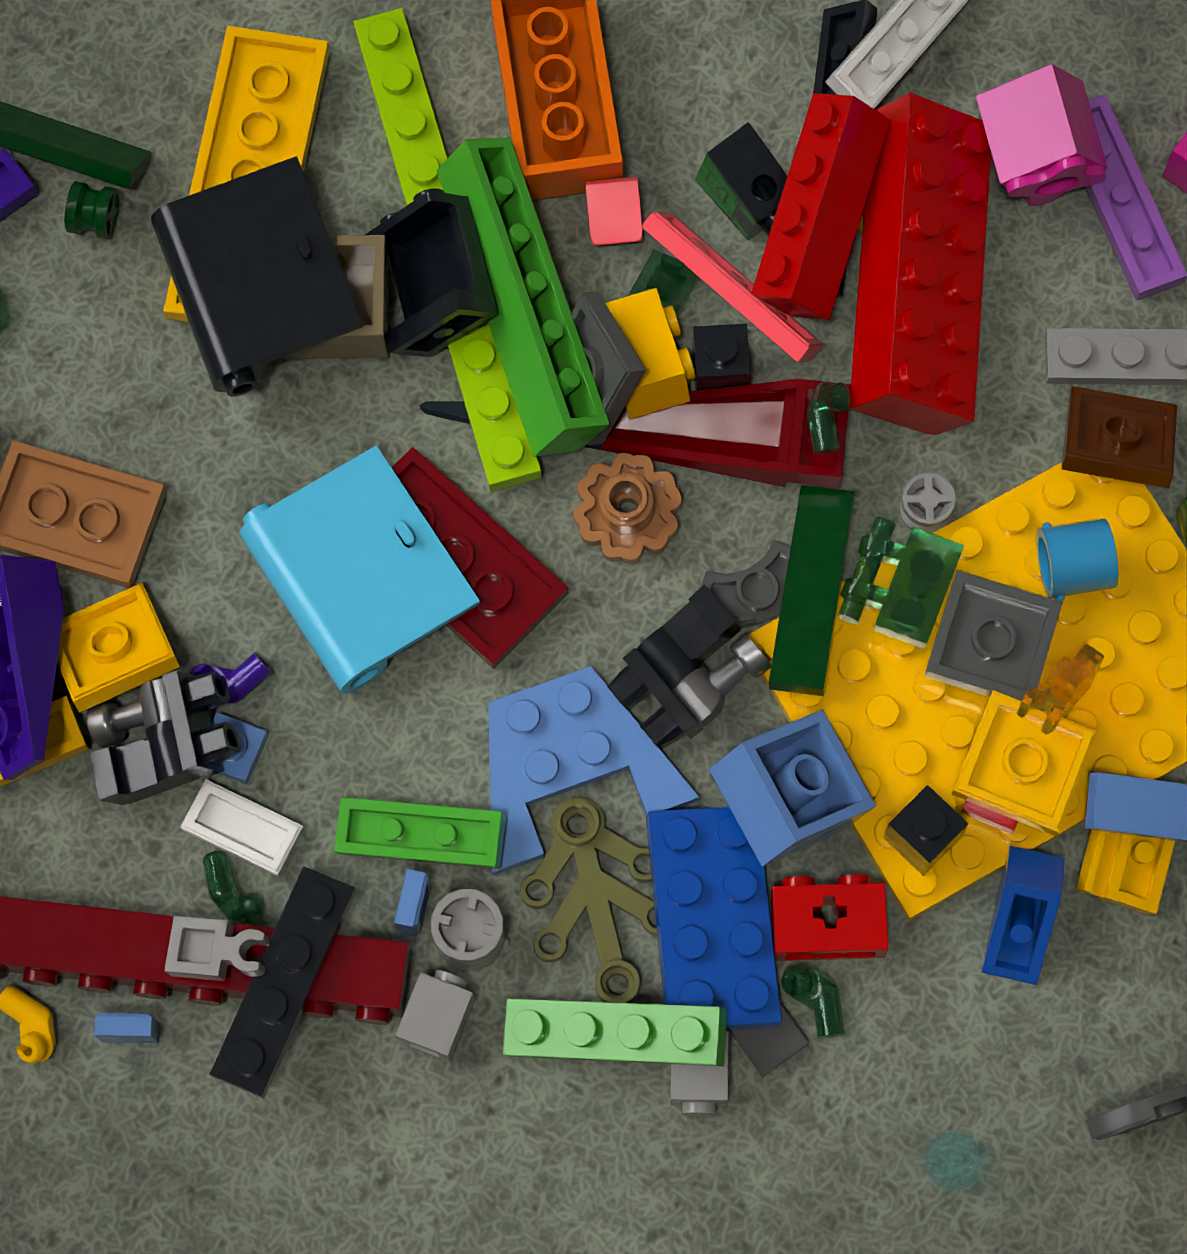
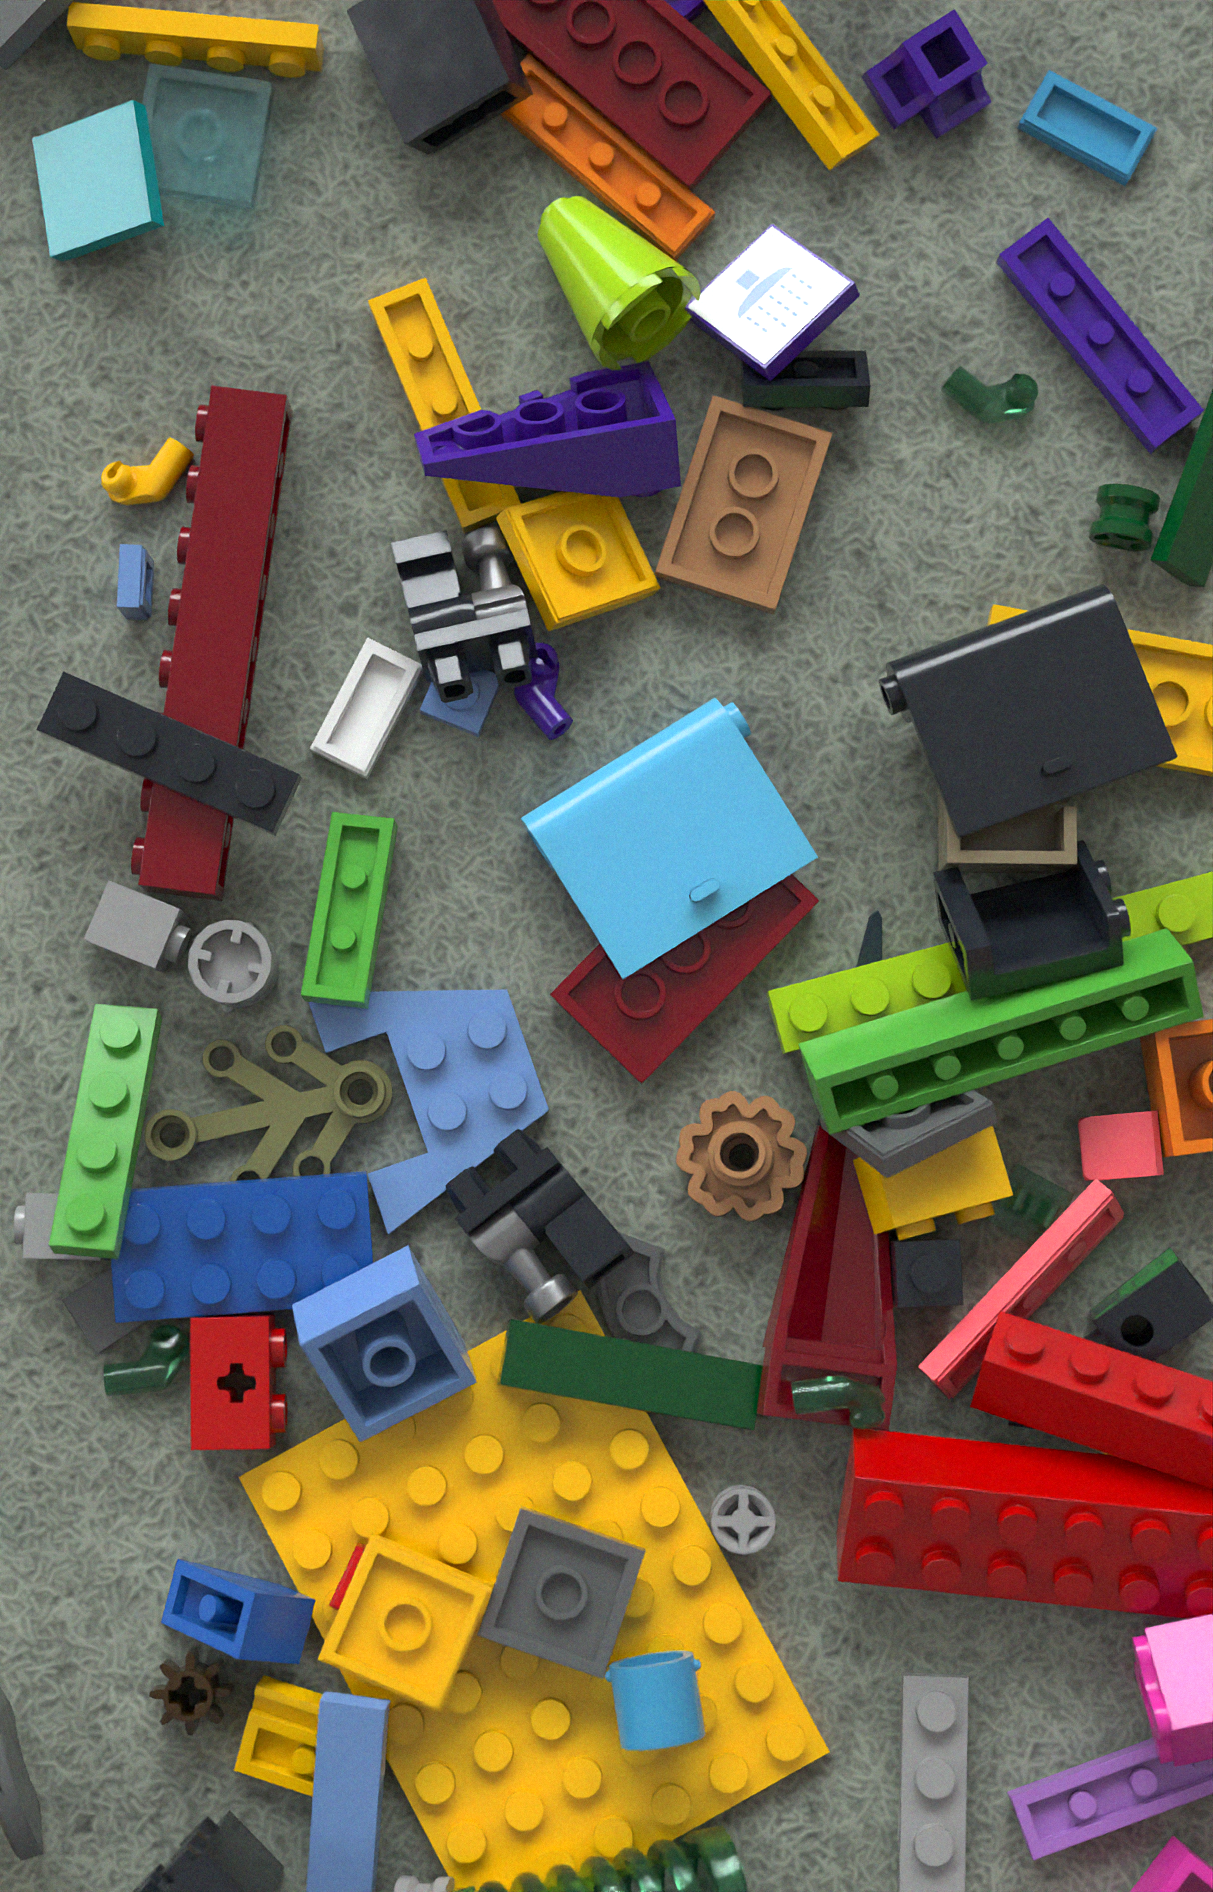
camera: 85 degrees right, 10 degrees up
light grey plate [164,916,270,981] -> none
clear green arm [202,851,264,924] -> none
medium blue tile [394,869,431,936] -> none
clear green plate [838,517,964,649] -> none
black brick [883,785,968,876] -> none
clear yellow plate [1017,643,1105,735] -> none
reddish brown tile [1062,386,1177,488] -> none
none -> dark brown gear [149,1647,235,1736]

